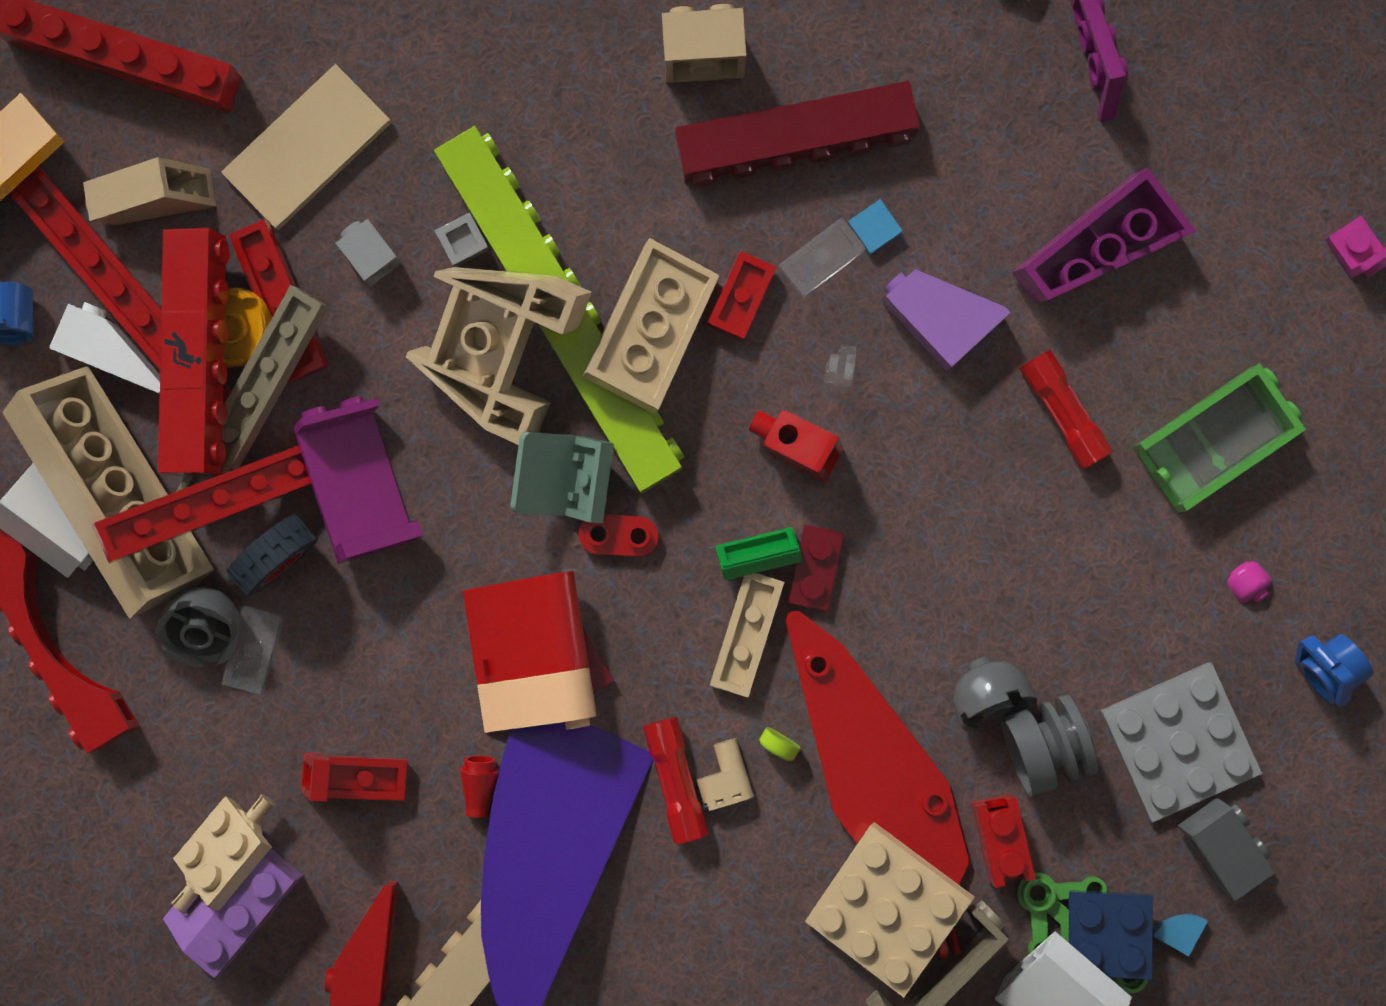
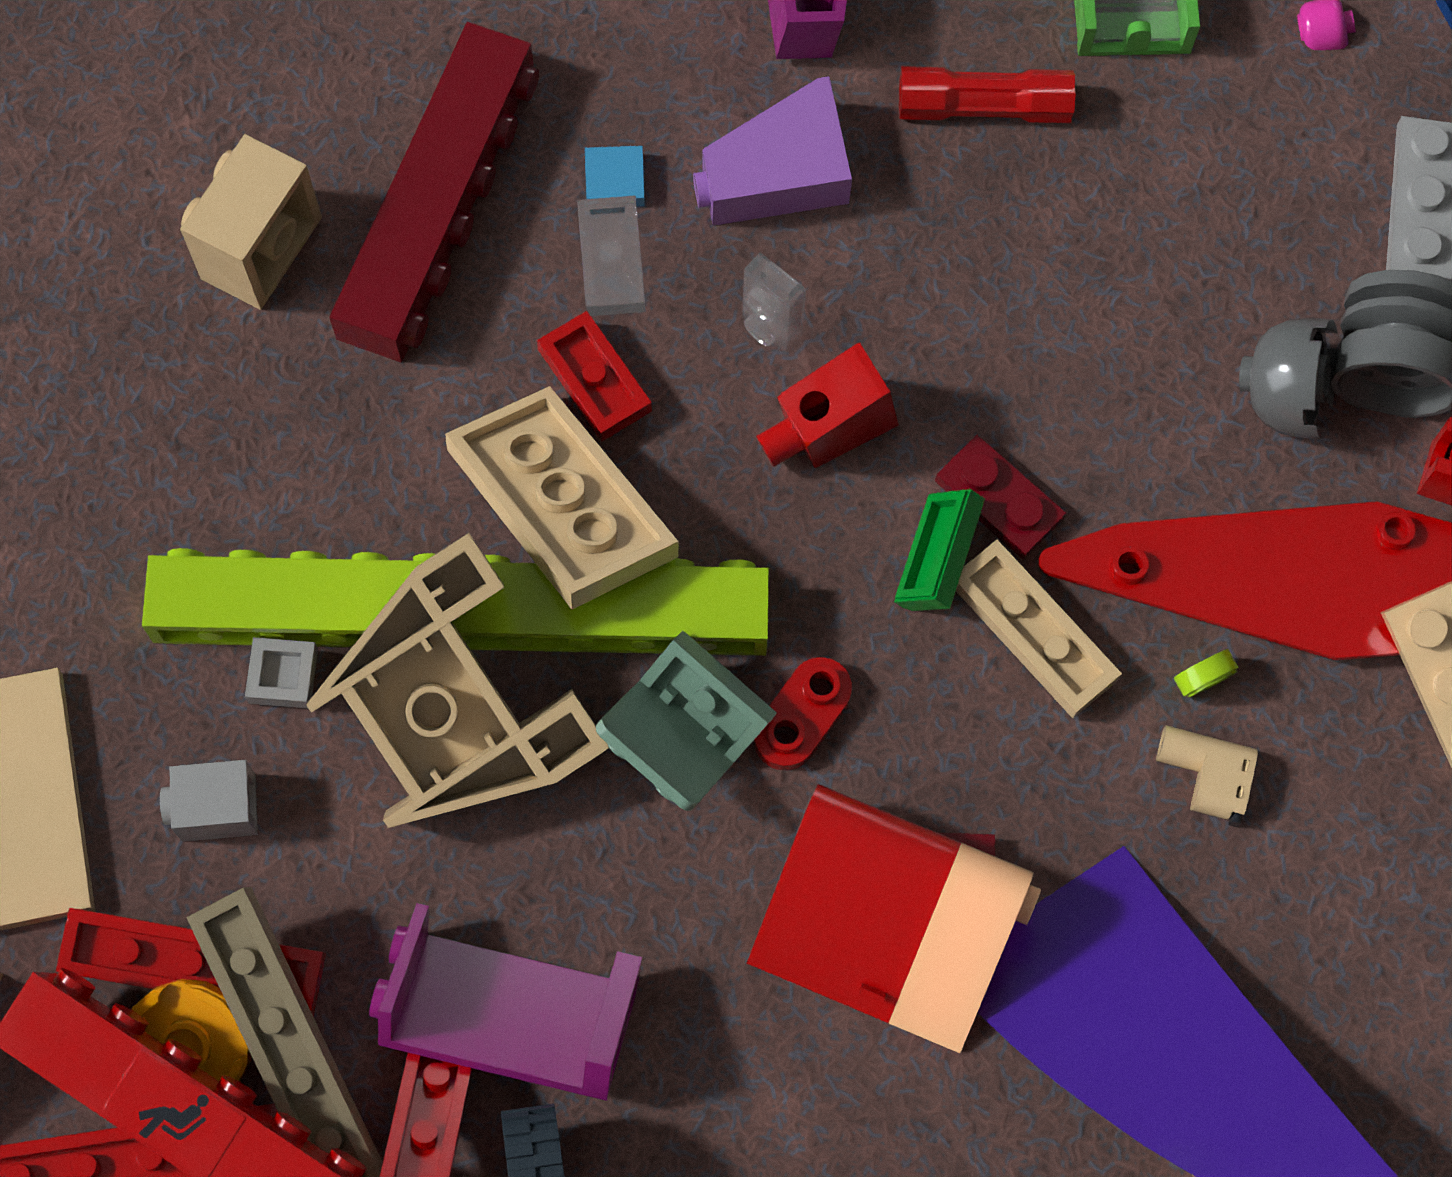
camera: 60 degrees left, 15 degrees down
red cone [459,755,500,818] -> none
red axle [643,717,709,844] -> none

